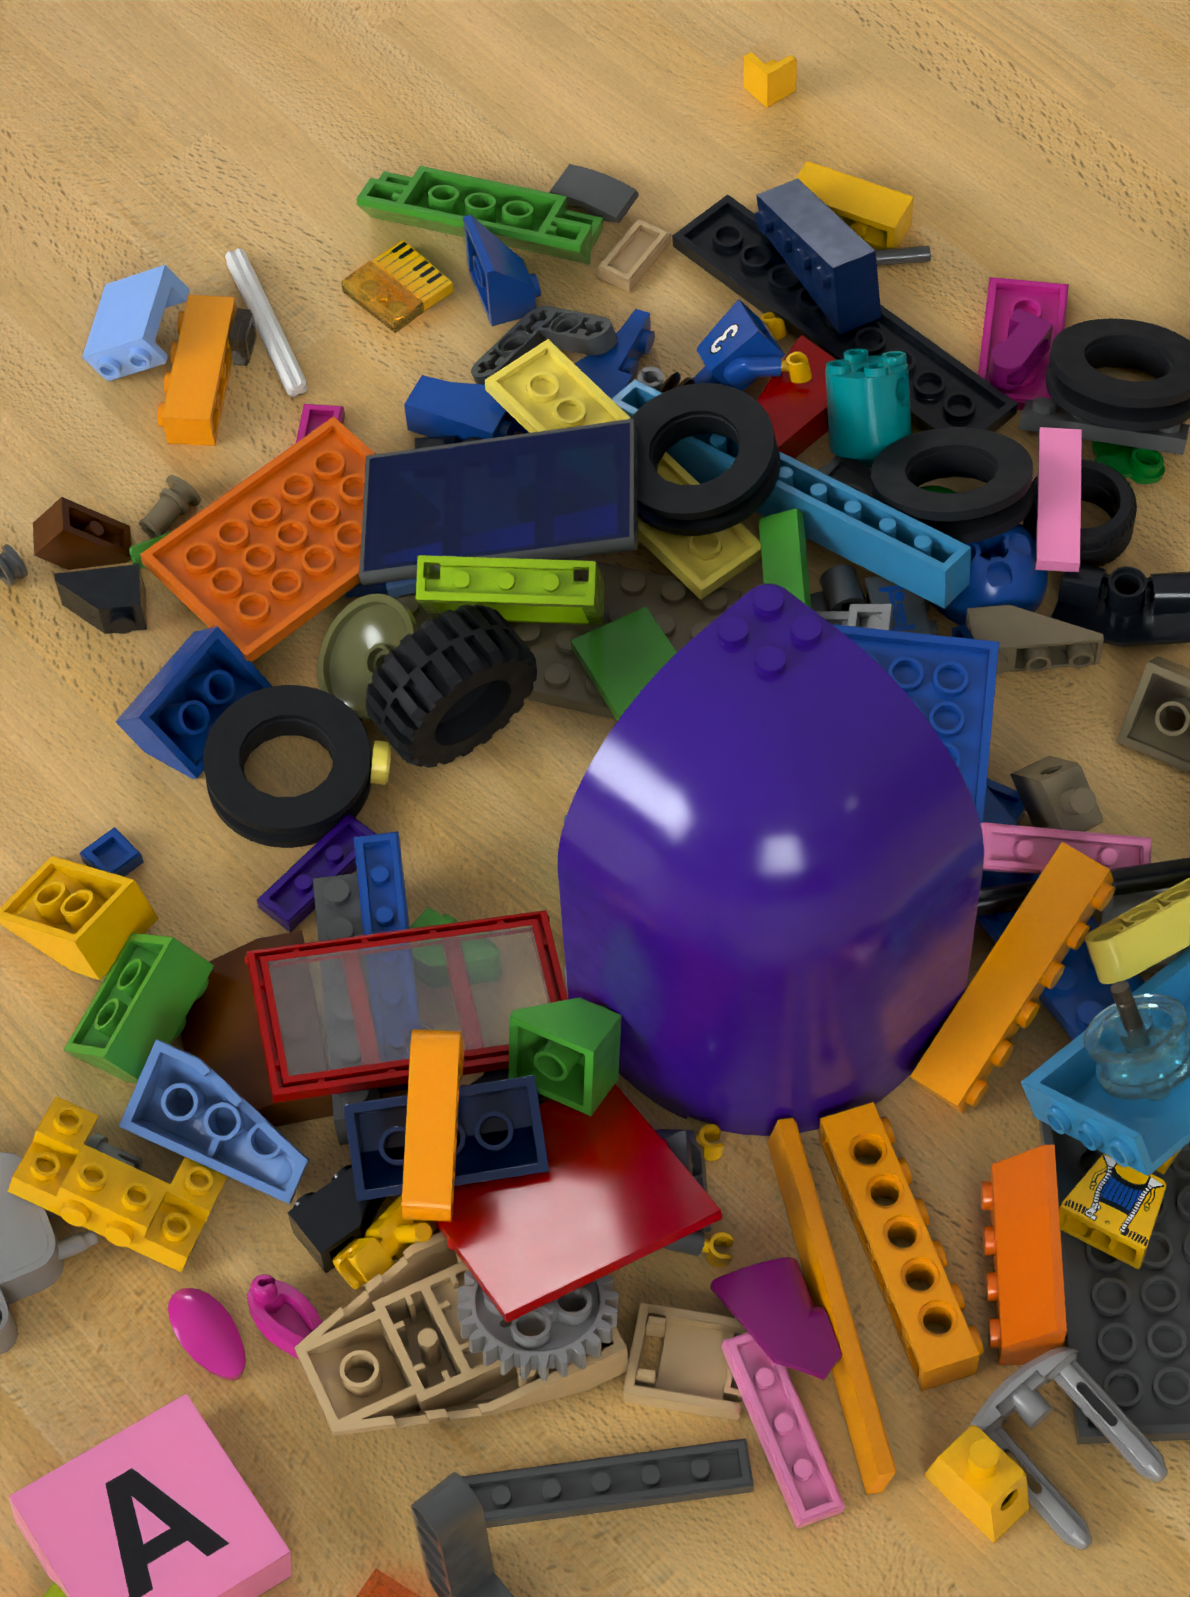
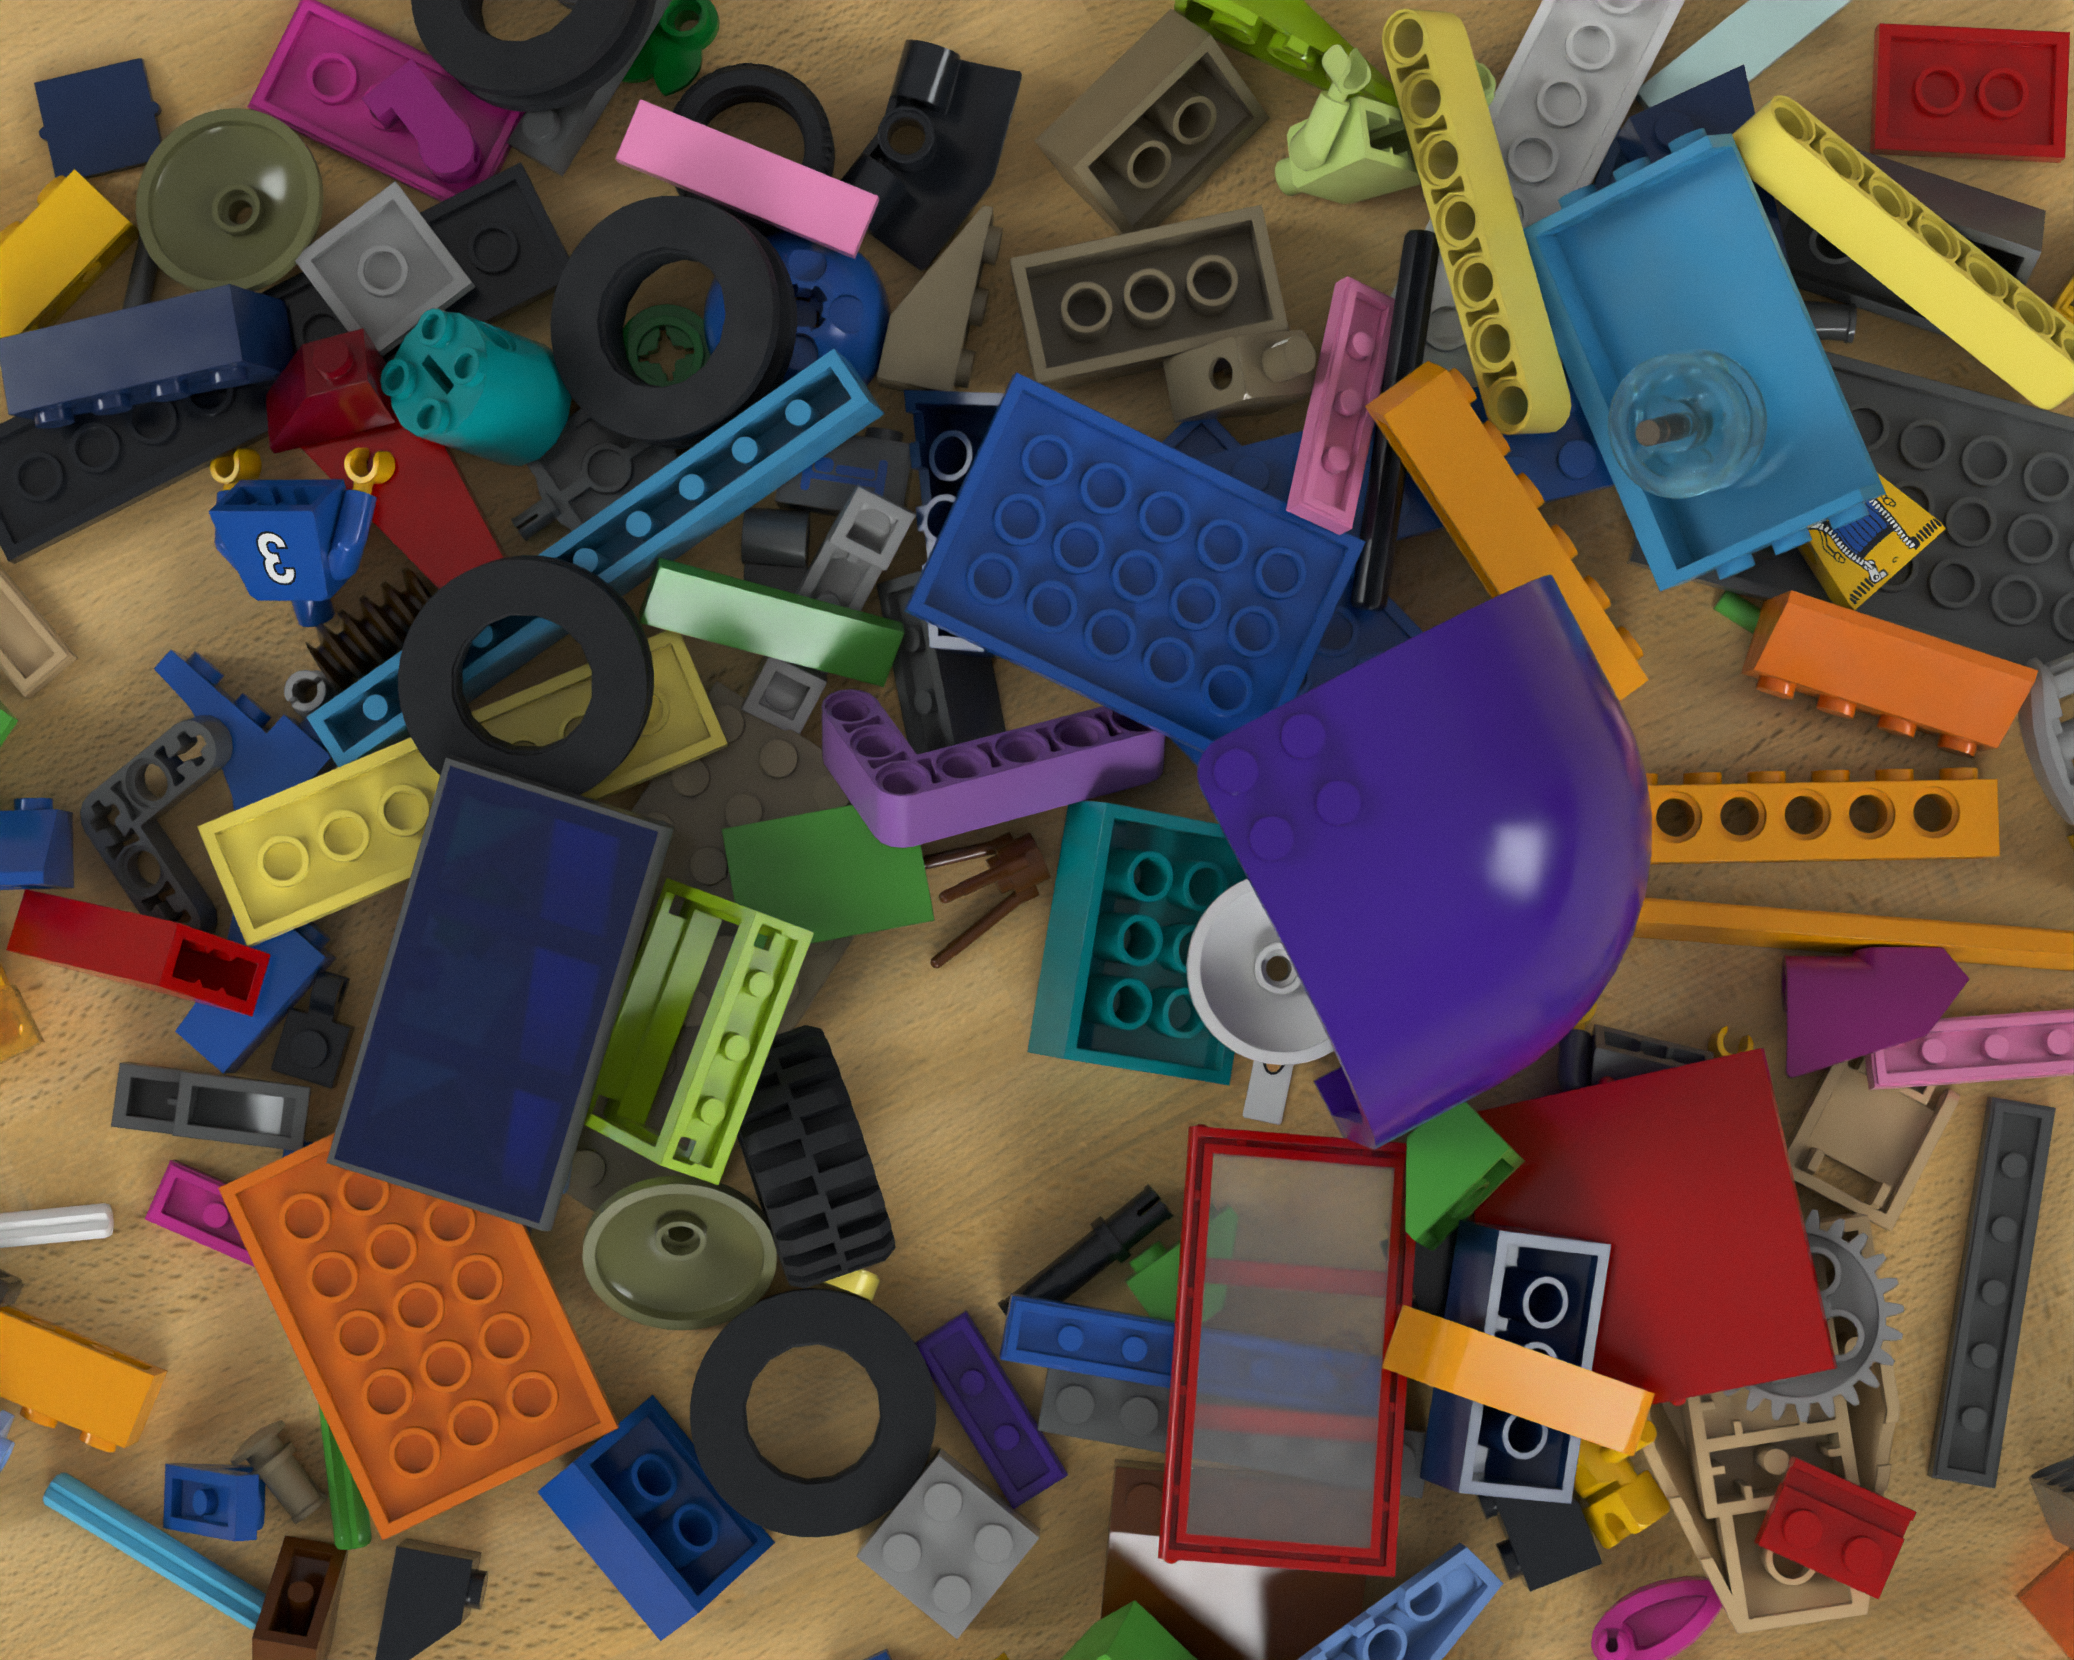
camera: 70 degrees left, 30 degrees up
none -> red slope [6,889,271,1016]
none -> dark blue piece [34,58,162,179]
none -> medium azure axle [42,1473,266,1629]
none -> dark grey slope [111,1062,312,1151]
none -> olive dish [136,108,324,292]
none -> blue slope [163,1463,266,1542]
none -> dark red slope [266,328,396,454]
none -> light grey plate [295,181,475,357]
none -> light grey brick [856,1448,1040,1639]
none -> black pin [998,1184,1174,1316]
none -> dark tan brick [1010,204,1289,391]
none -> red plate [1754,1455,1917,1600]

